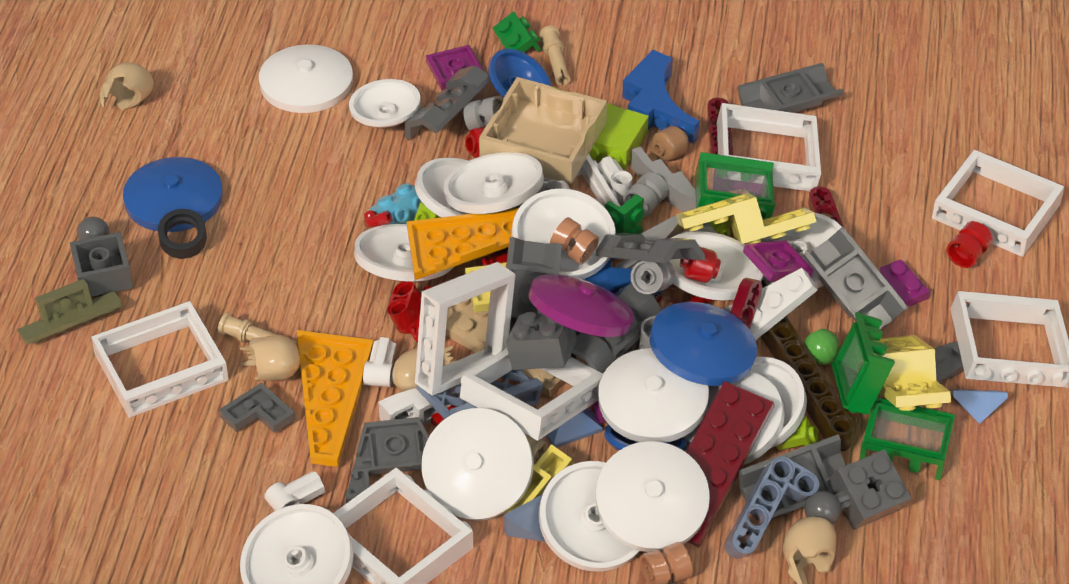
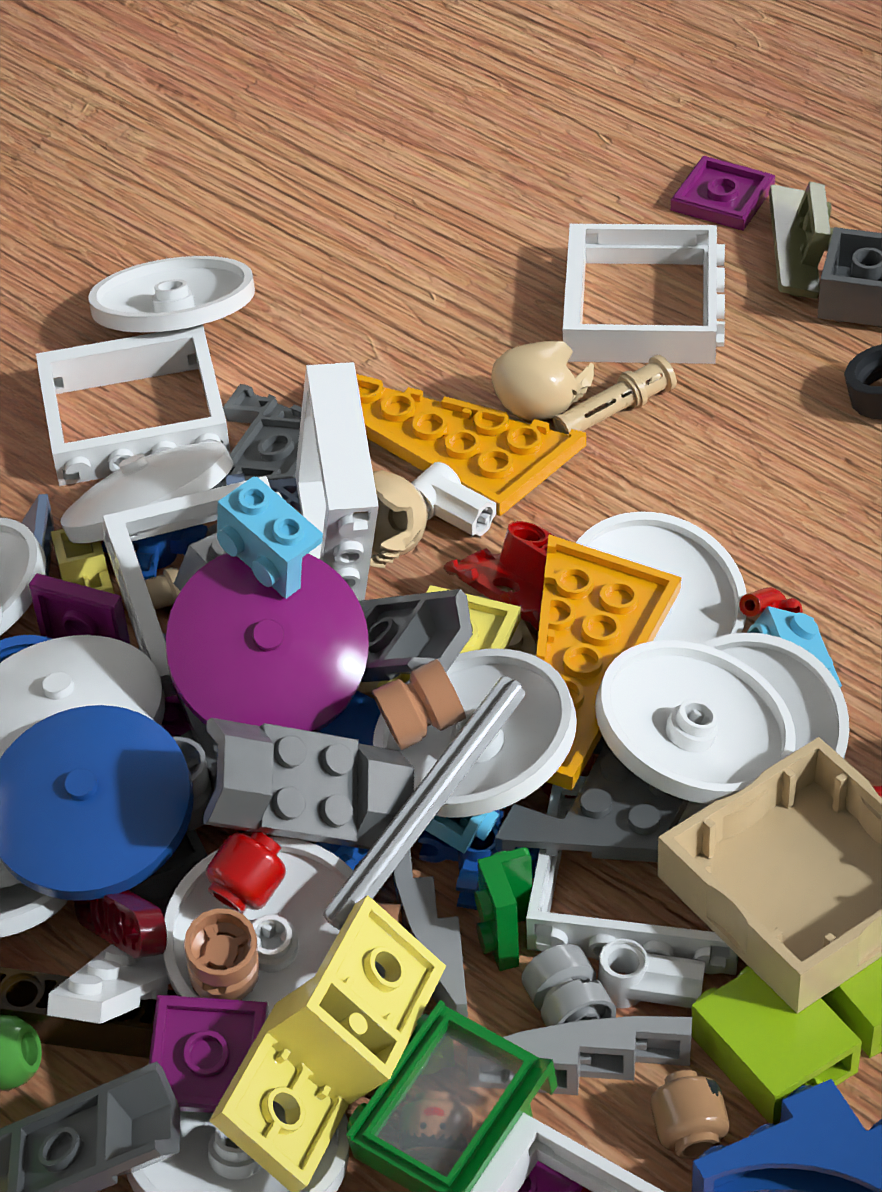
camera: 125 degrees right, 0 degrees up
dark grey plate [219,382,296,433] -> none
white piece [264,471,325,511] -> none
none -> magenta tile [29,573,131,645]
none -> nougat wheel [184,908,259,1000]
none -> medium azure bracket [217,477,323,599]
none -> light grey axle [323,676,525,930]
none -> magenta tile [670,156,775,231]

